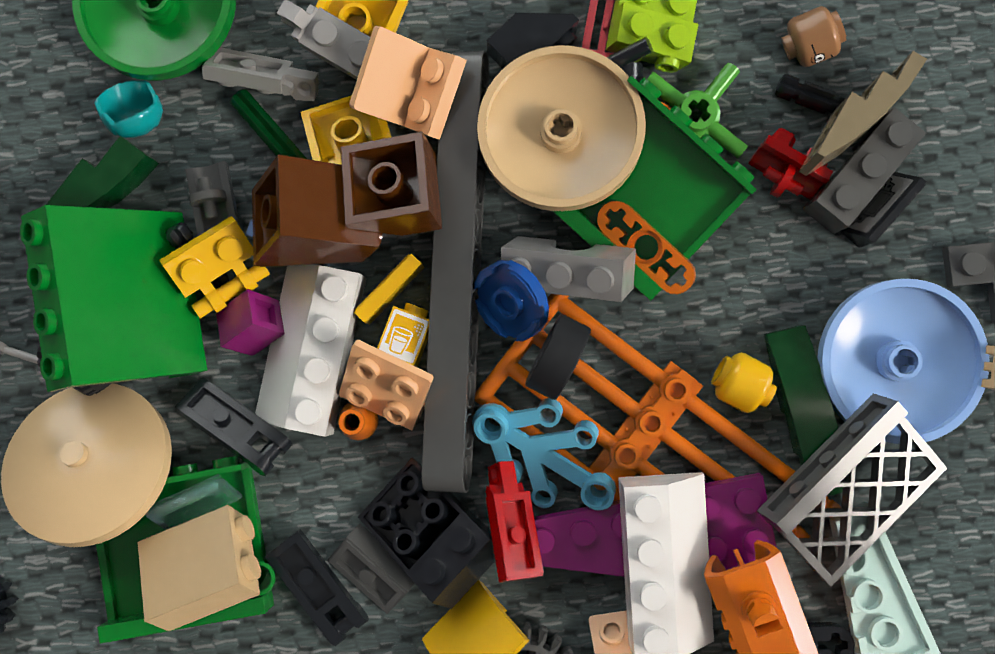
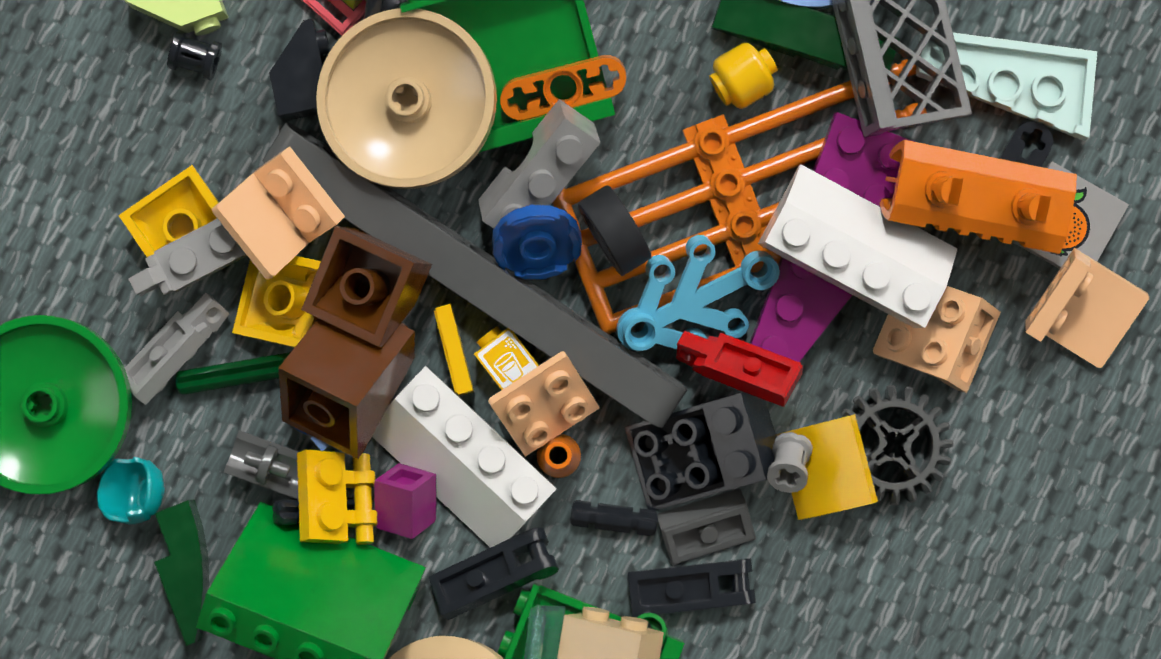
camera: 60 degrees left, 0 degrees up
none -> black axle [570,500,658,536]
none -> light grey bush [767,432,813,493]

